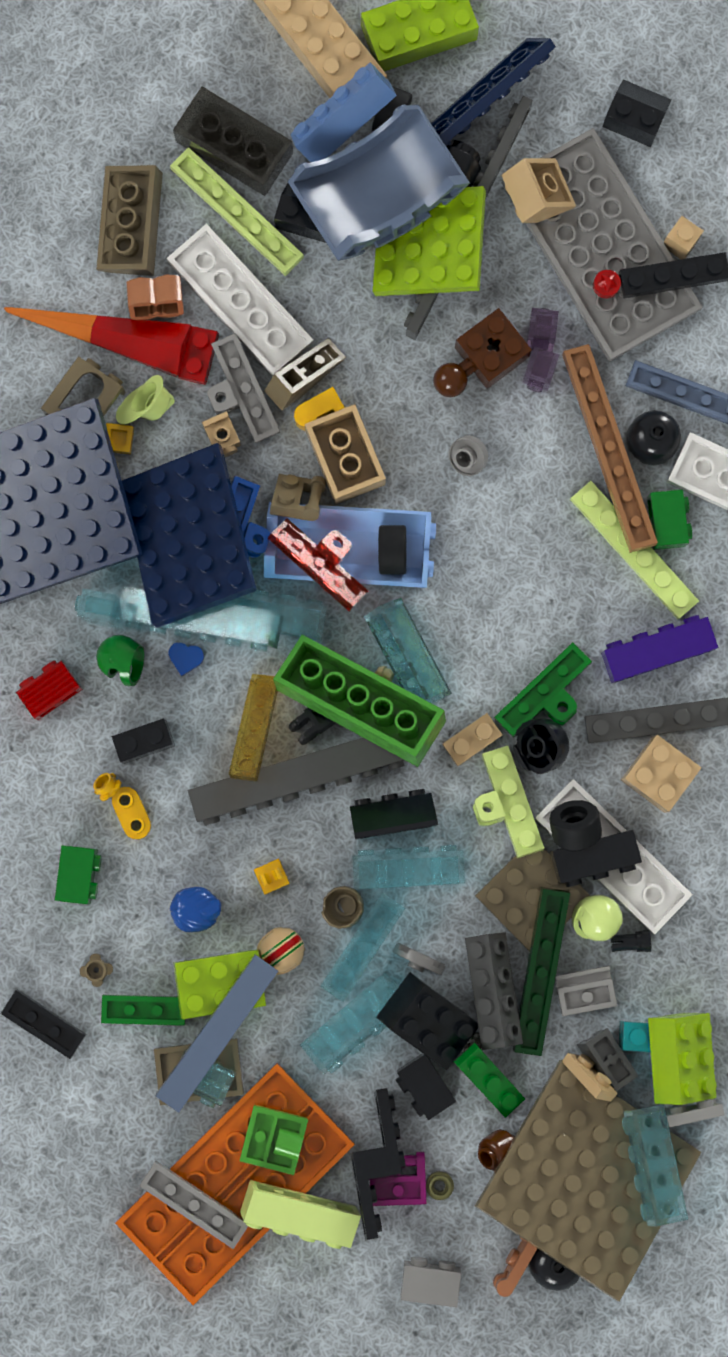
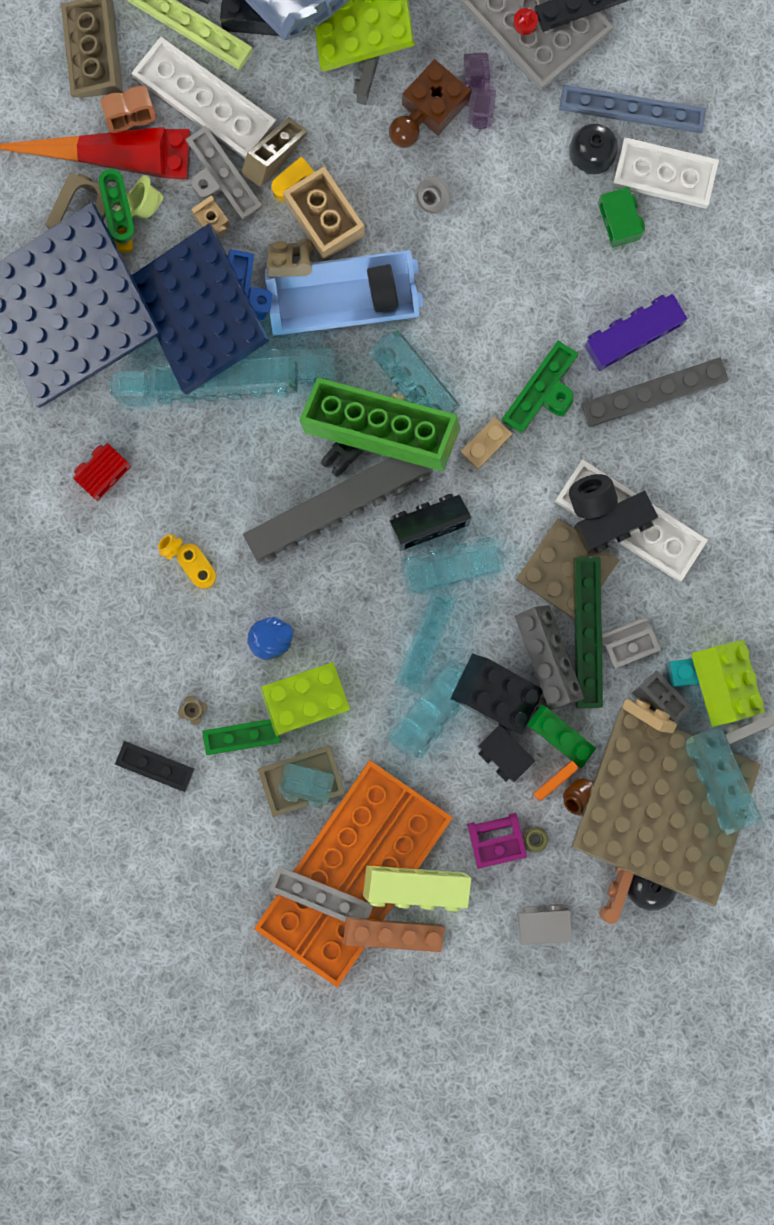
camera: 10 degrees left, 0 degrees up
green brick [54,845,102,905] -> none
green helmet [96,635,145,686] -> none
black brick [111,718,175,764] -> none
sand blue tile [155,954,278,1113] -> none
blue tile [168,642,204,676] -> none
clear yellow plate [229,674,278,781] -> none
bright green plate [240,1104,308,1175] -> none
yellow tile [254,858,290,895] -> none
tan helmet [257,927,305,975] -> none
clear red plate [267,518,368,612] -> none
dark tan hair [321,886,364,929] -> none
black bracket [351,1088,406,1241] -> none
light grey plate [393,943,446,975] -> none
yellowish green plate [473,746,544,858] -> none
black cylinder [514,719,570,774] -> none
medium nougat plate [562,344,658,553] -> none
yellowish green plate [570,481,699,620] -> none
yellowish green helmet [571,895,623,941] -> none
black pin [611,930,651,952] -> none
tan brick [621,735,702,813] -> none
none -> green plate [98,169,134,243]
none -> nougat plate [343,917,445,952]
none -> orange tile [532,761,578,801]

